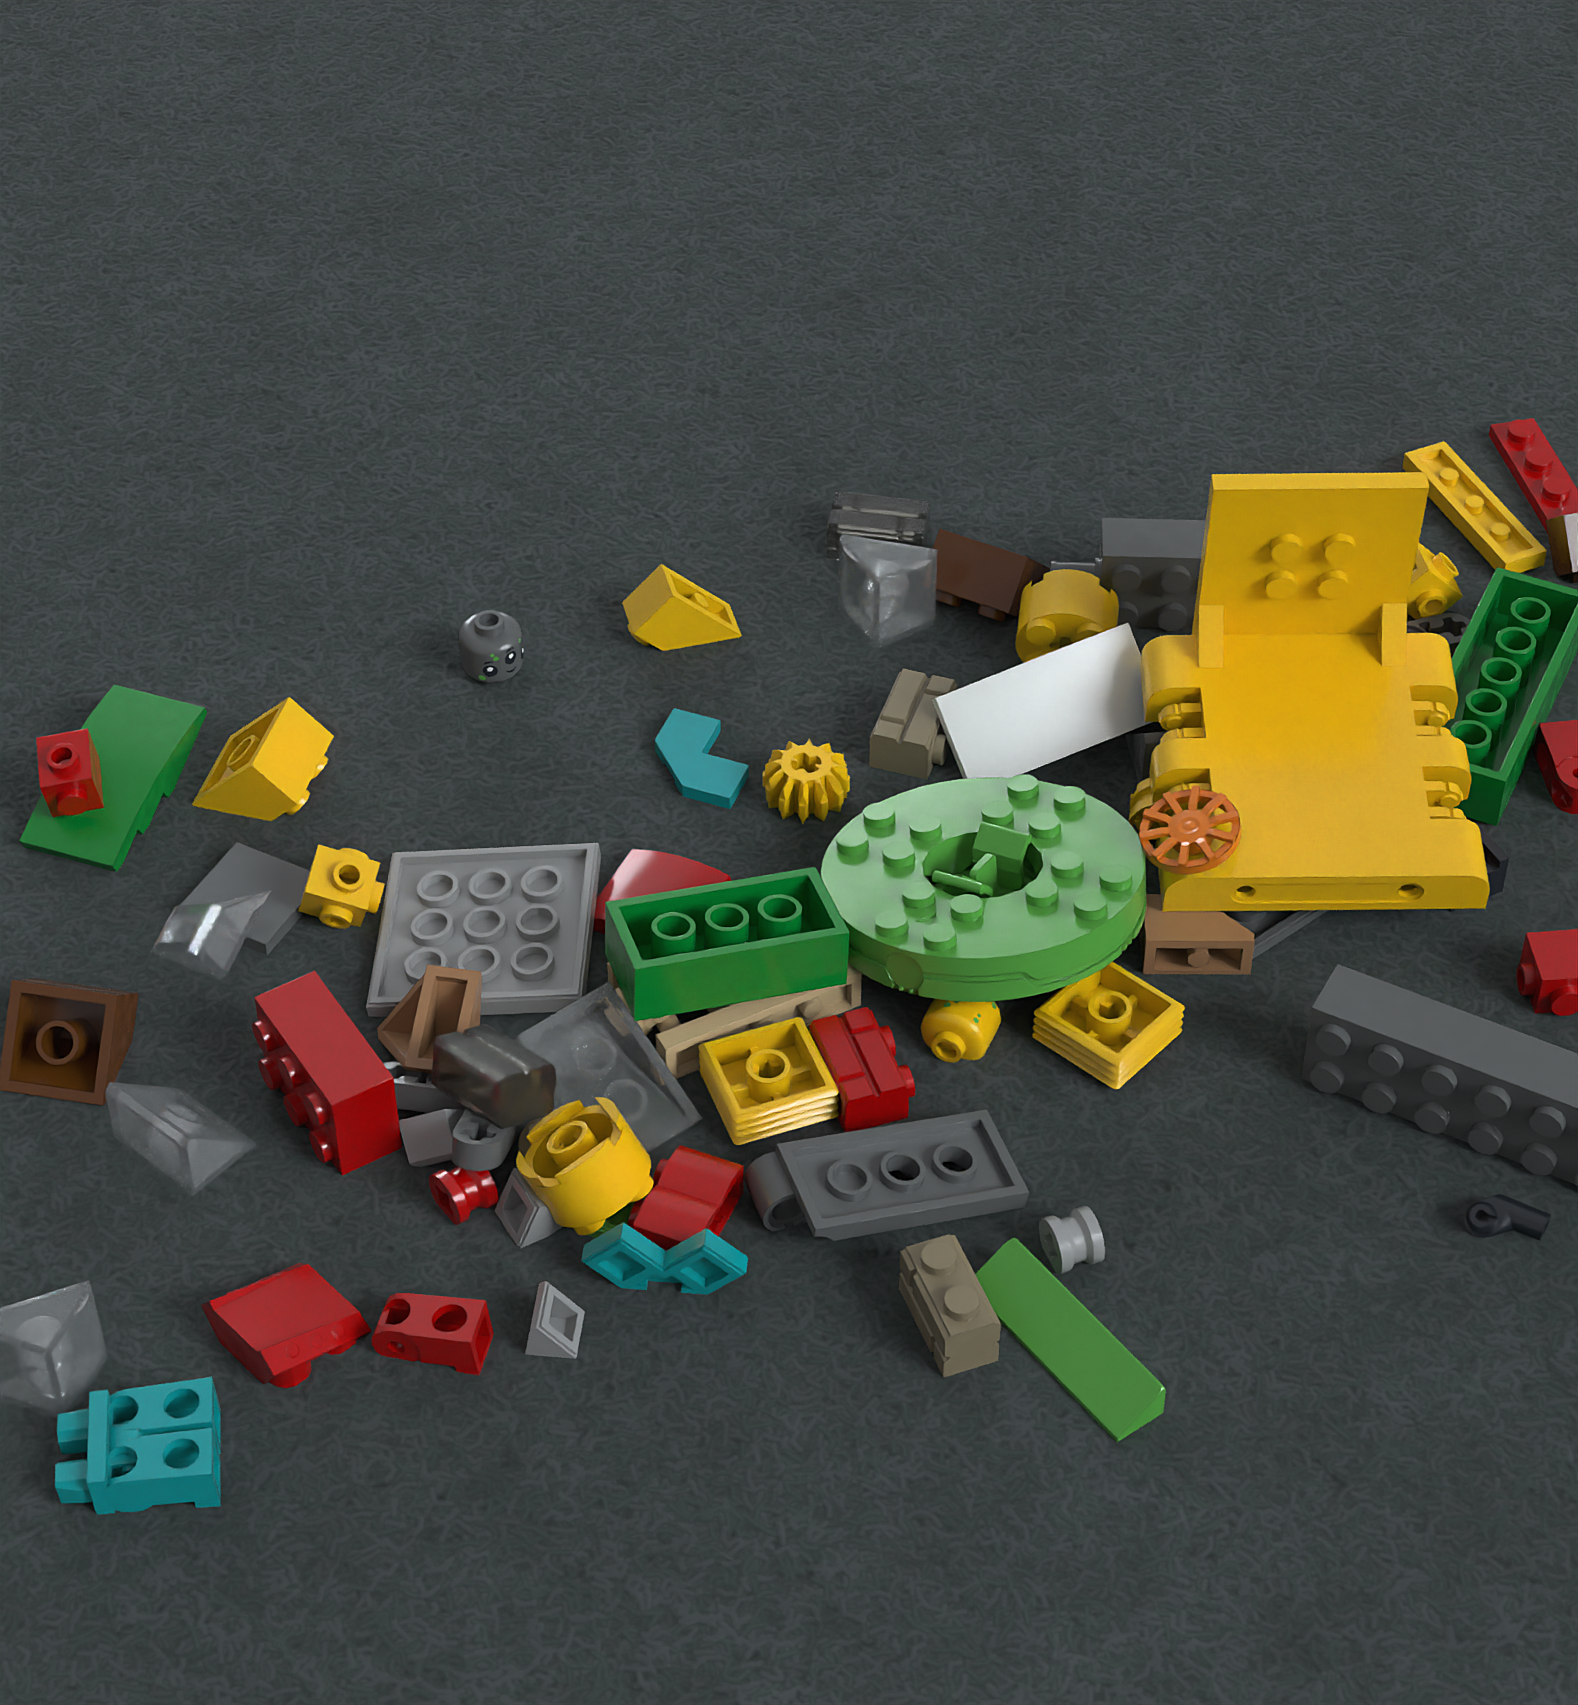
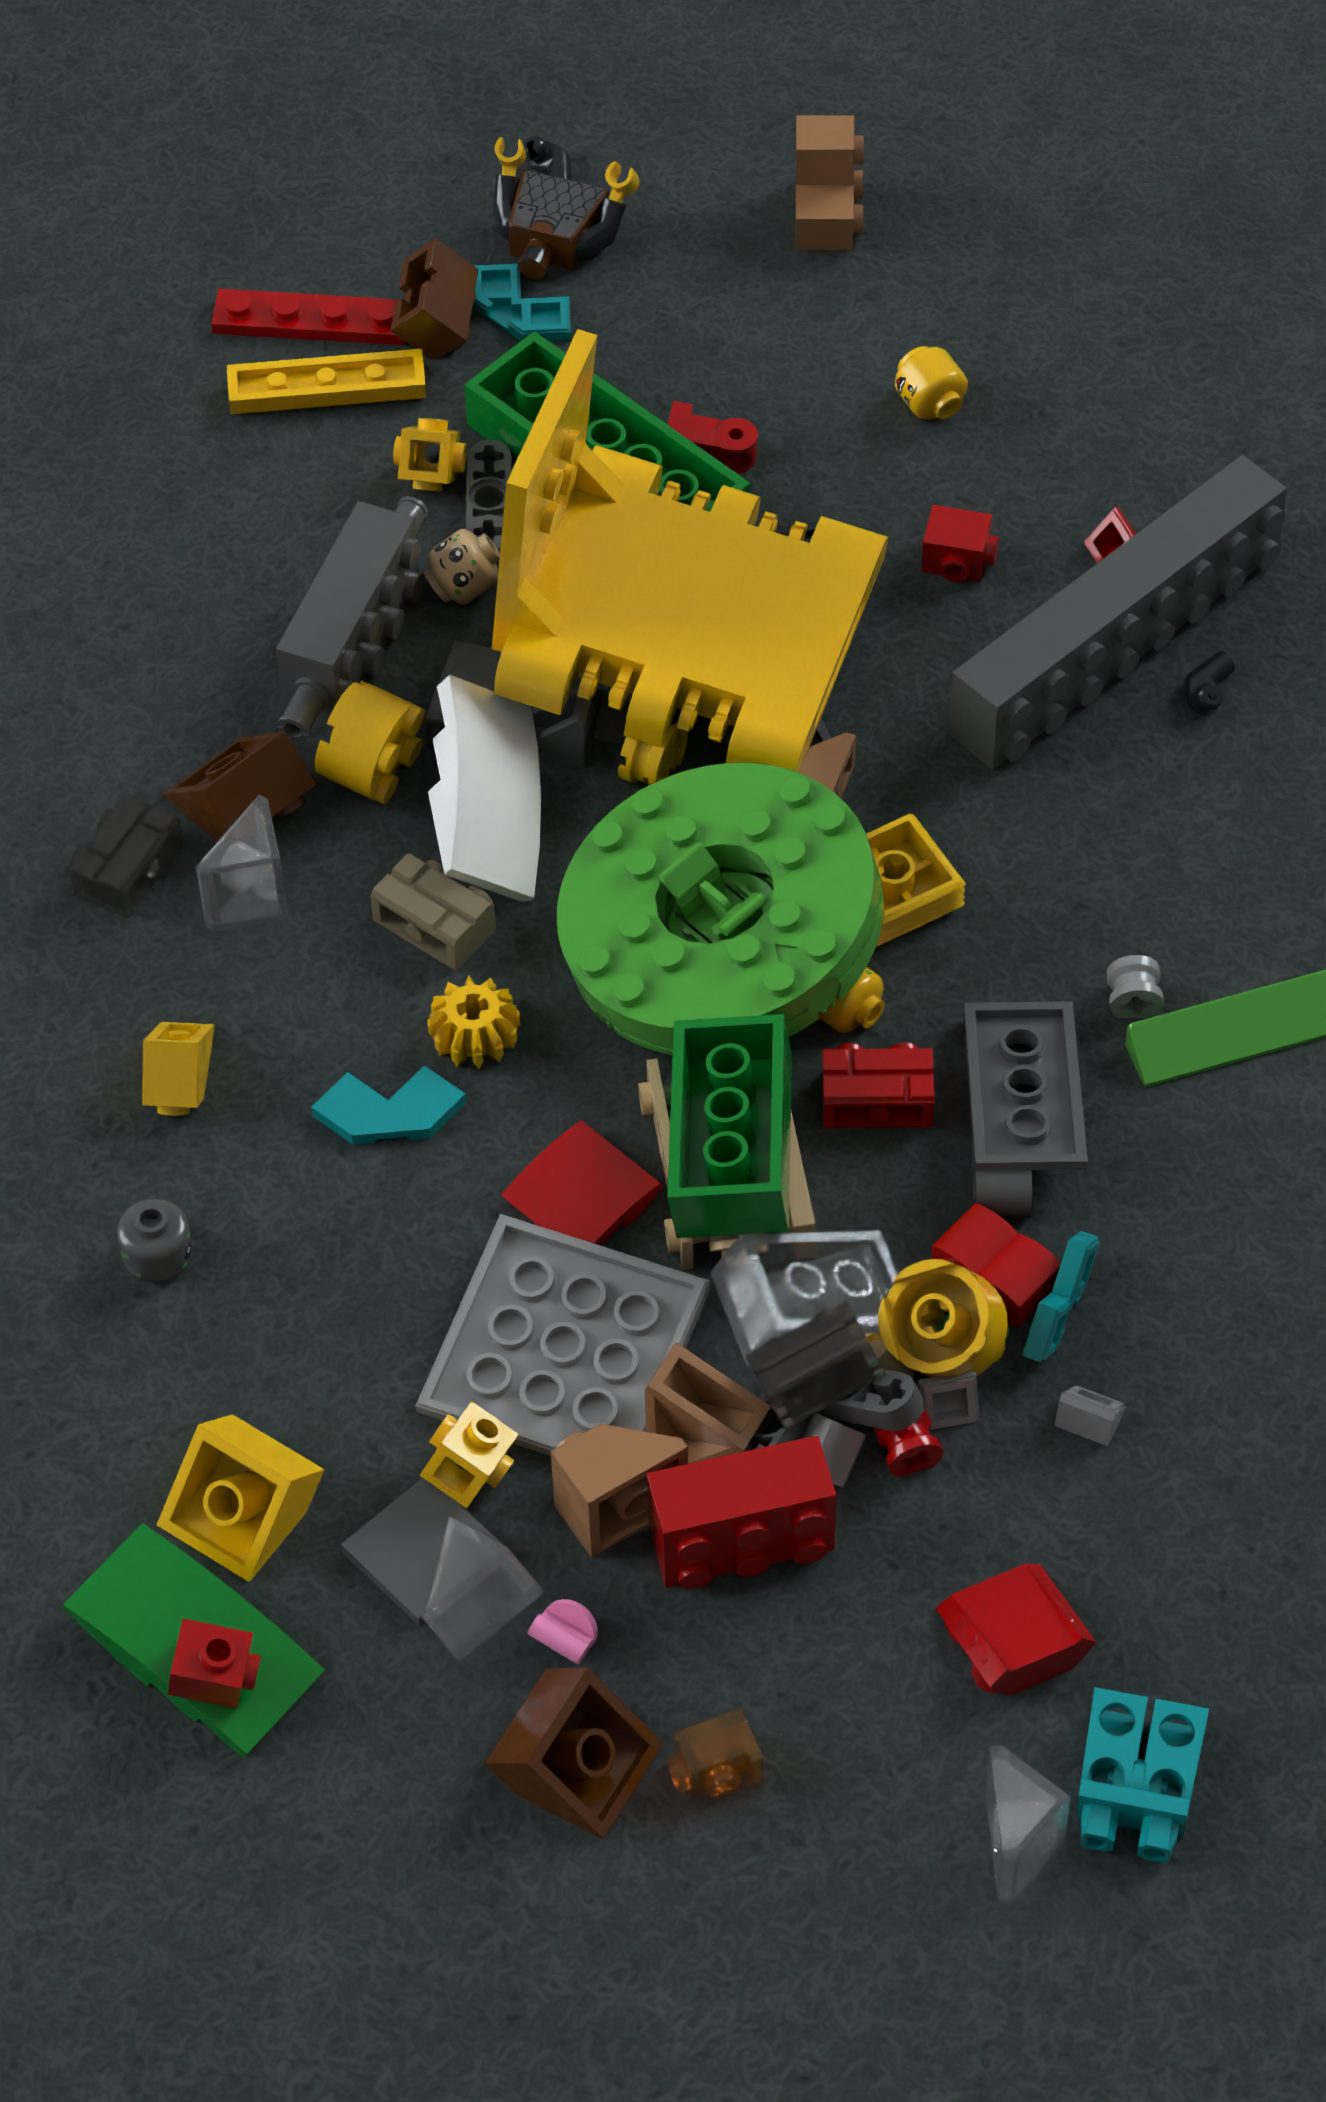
camera: 70 degrees left, 10 degrees up
clear slope [105,1082,256,1196] -> none
red leg [372,1293,494,1376] -> none
yellow brick [698,1017,839,1145] -> none
dark tan brick [899,1234,1001,1378] -> none
orange wheel [1139,786,1242,874] -> none
none -> bright pink plate [527,1599,598,1665]
none -> medium nougat slope [551,1424,688,1558]
none -> clear orange brick [667,1708,764,1798]

